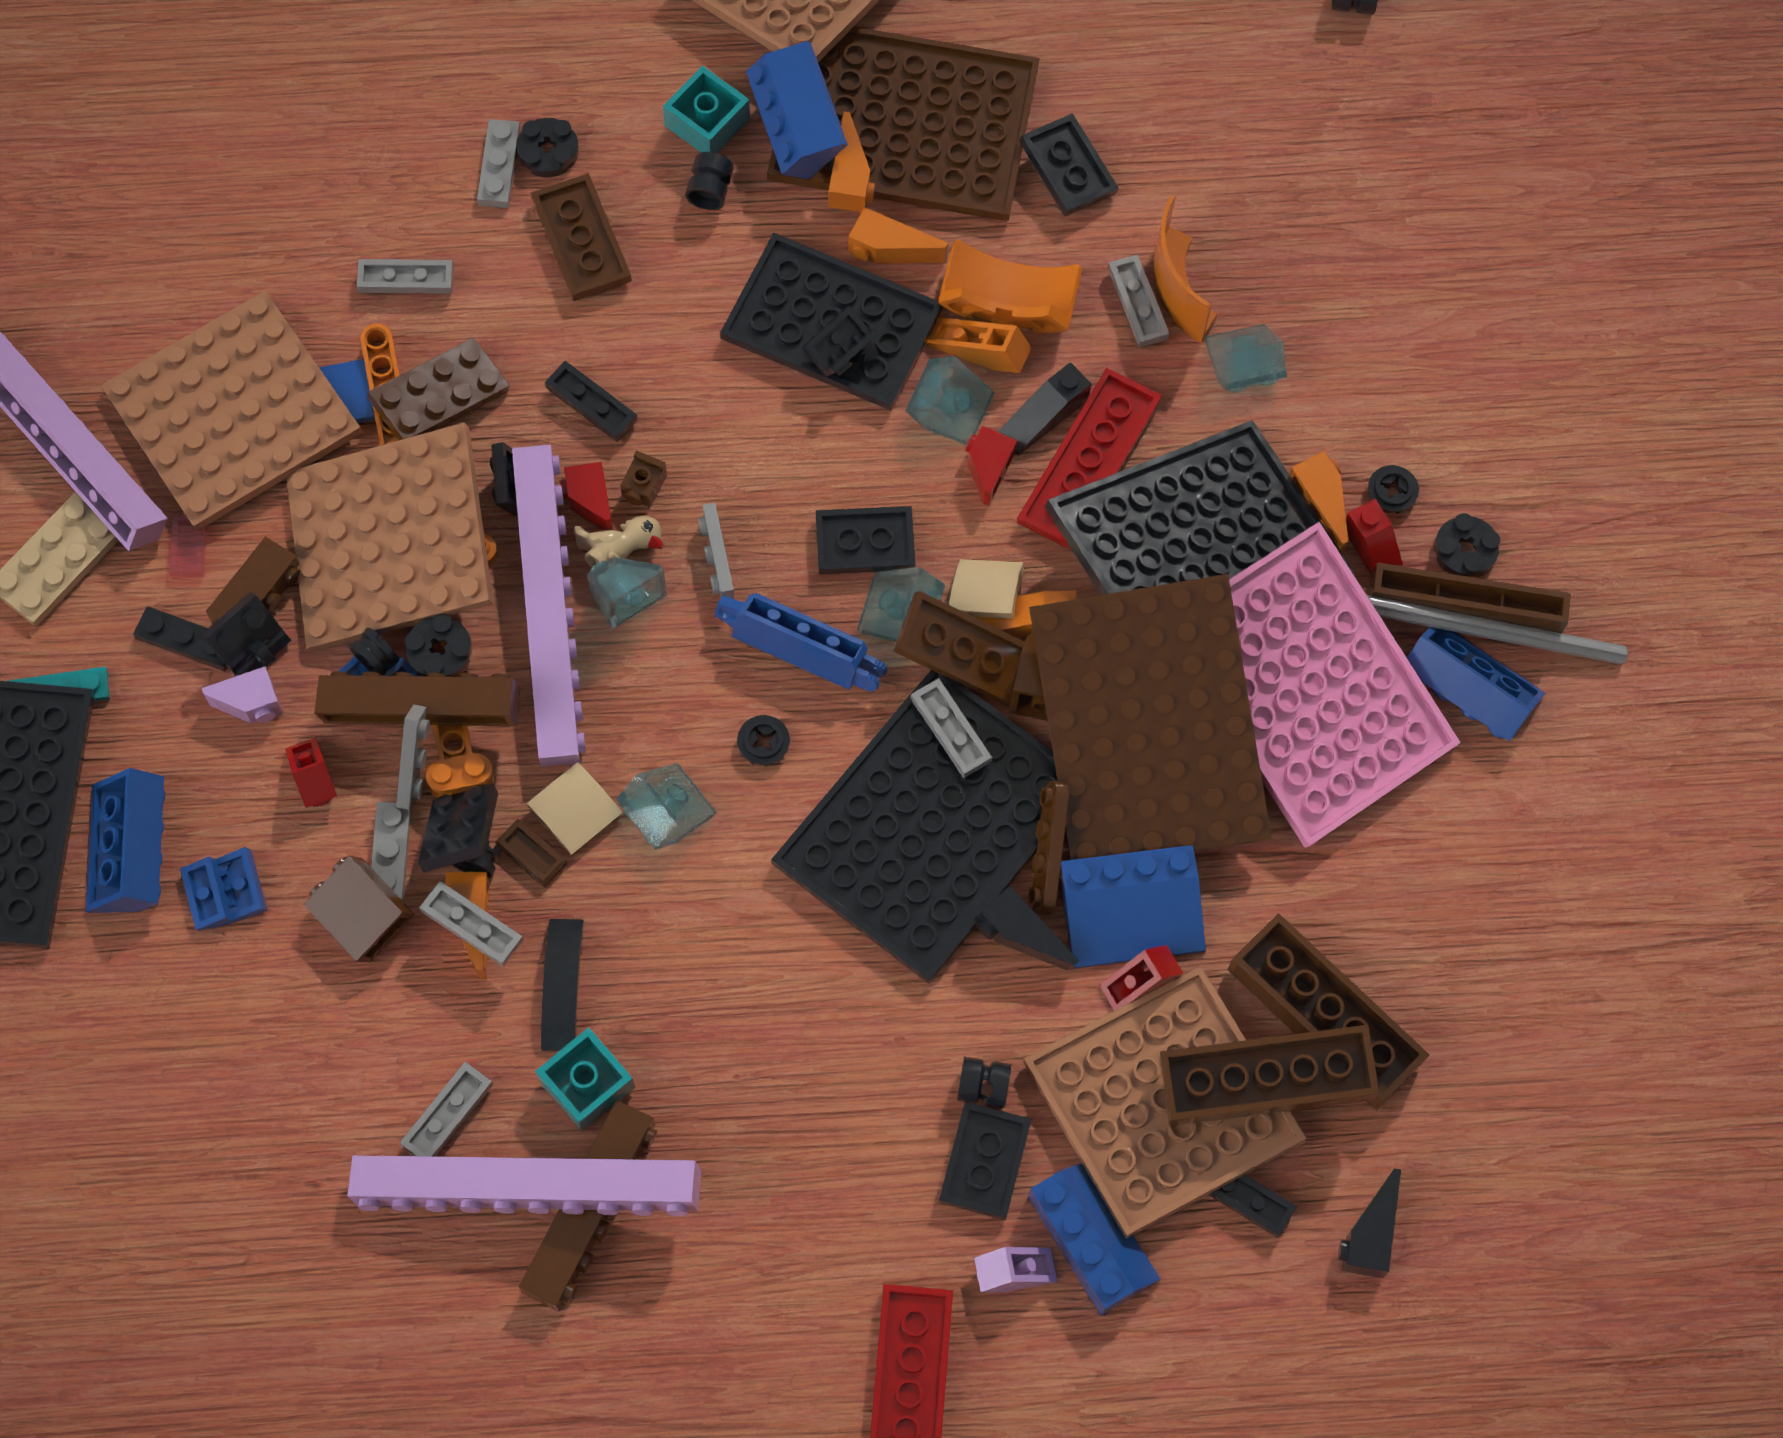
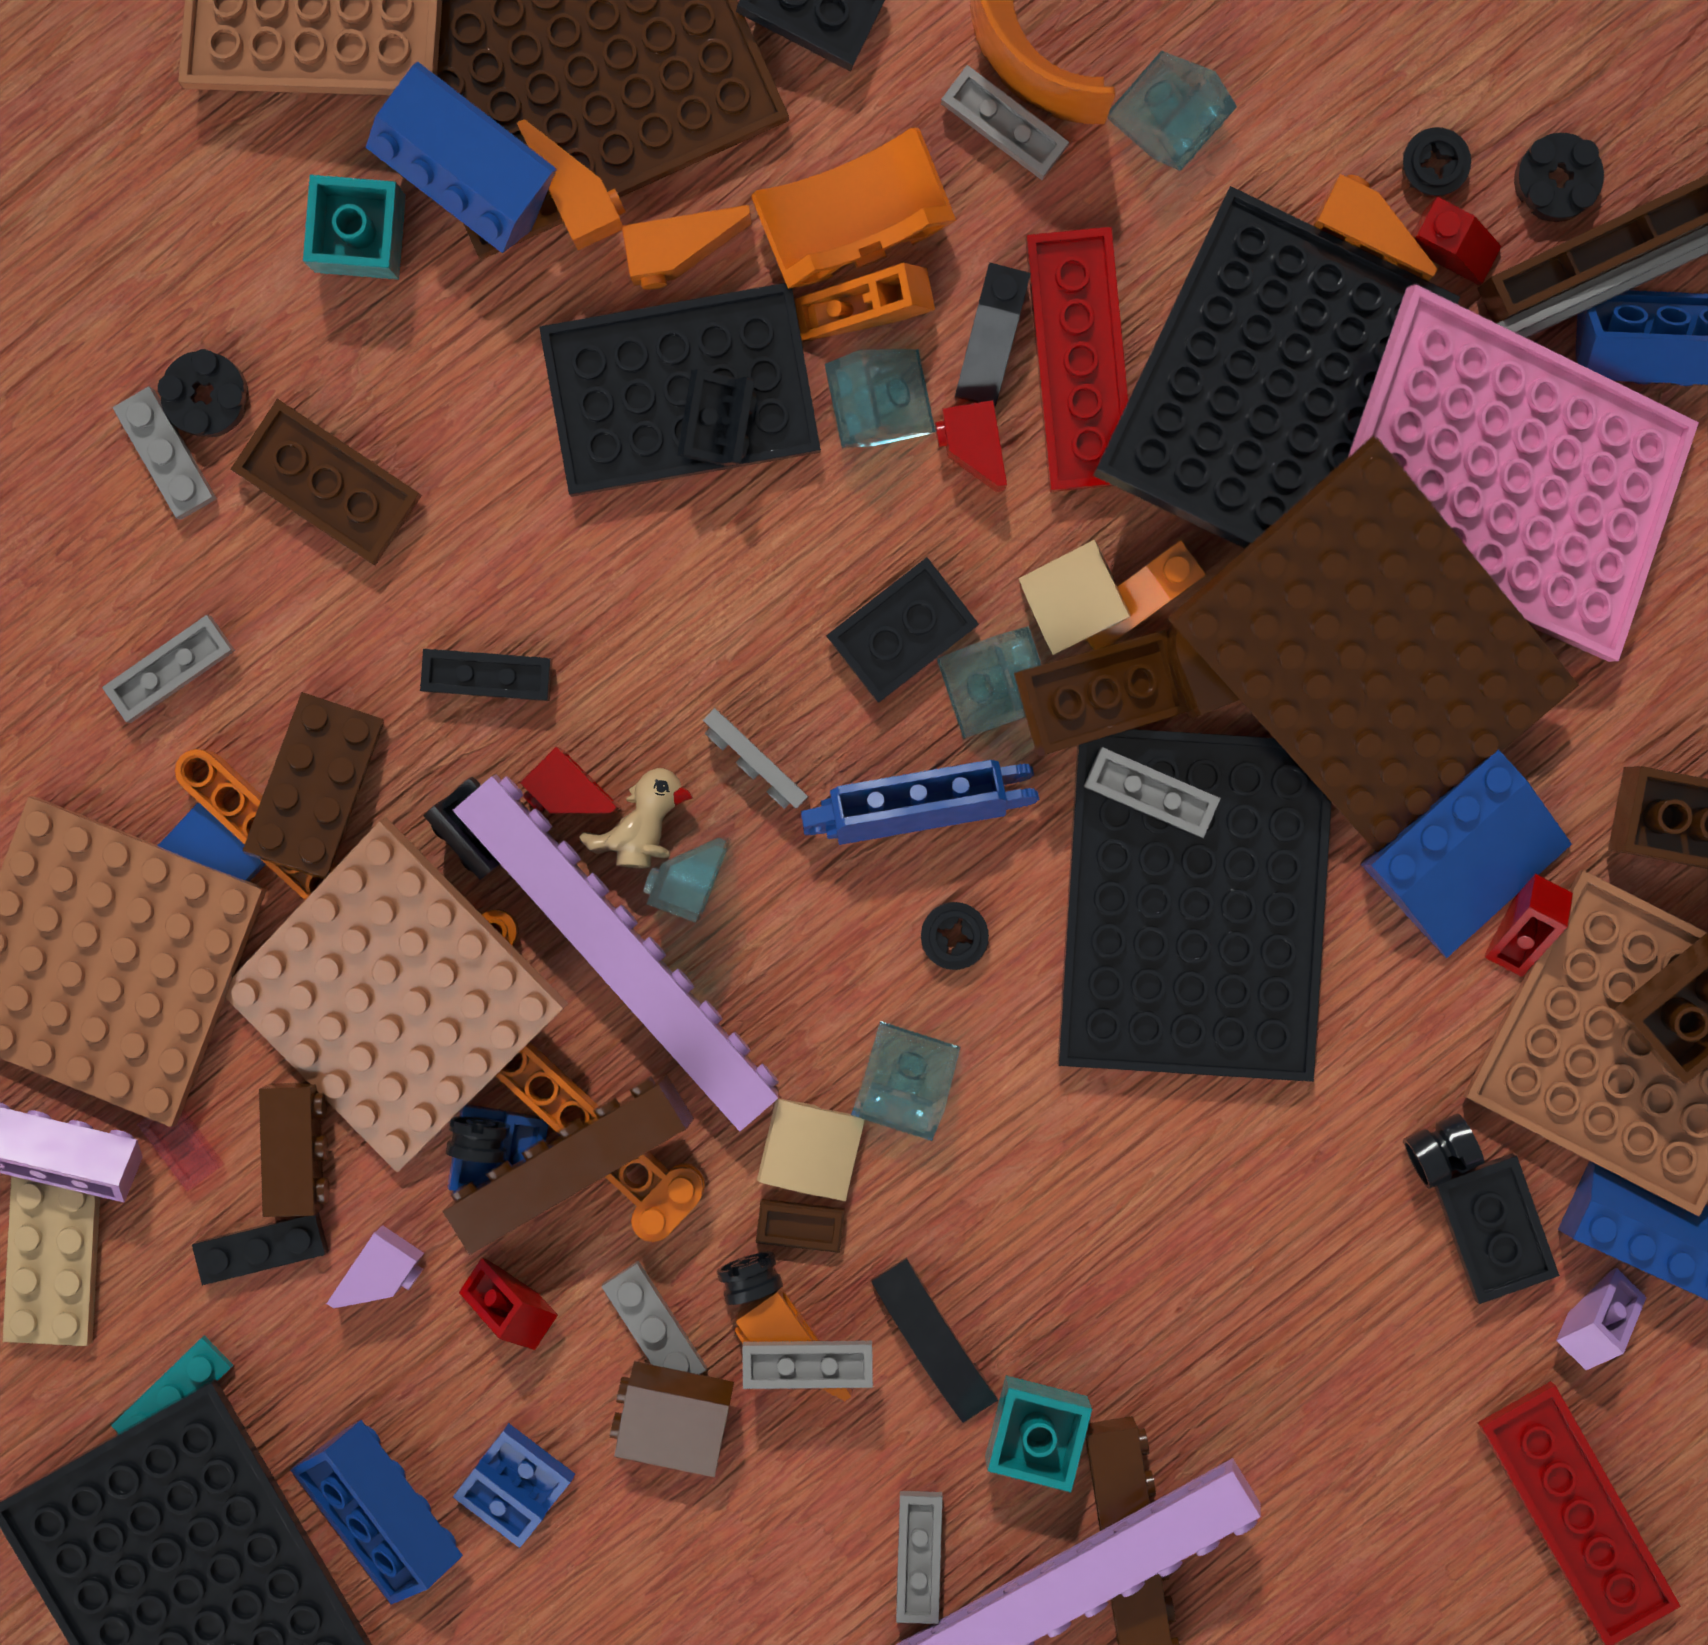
camera: 30 degrees left, 20 degrees up
black hinge [201,591,292,677] -> none
light grey plate [396,704,430,810] -> none
black plate [405,614,472,677] -> none
black plate [418,783,498,873] -> none
reddish brown brick [620,450,667,508] -> none
black wheel [685,152,734,210] -> none
black slope [975,886,1079,970] -> none
reddish brown plate [1028,781,1069,915] -> none

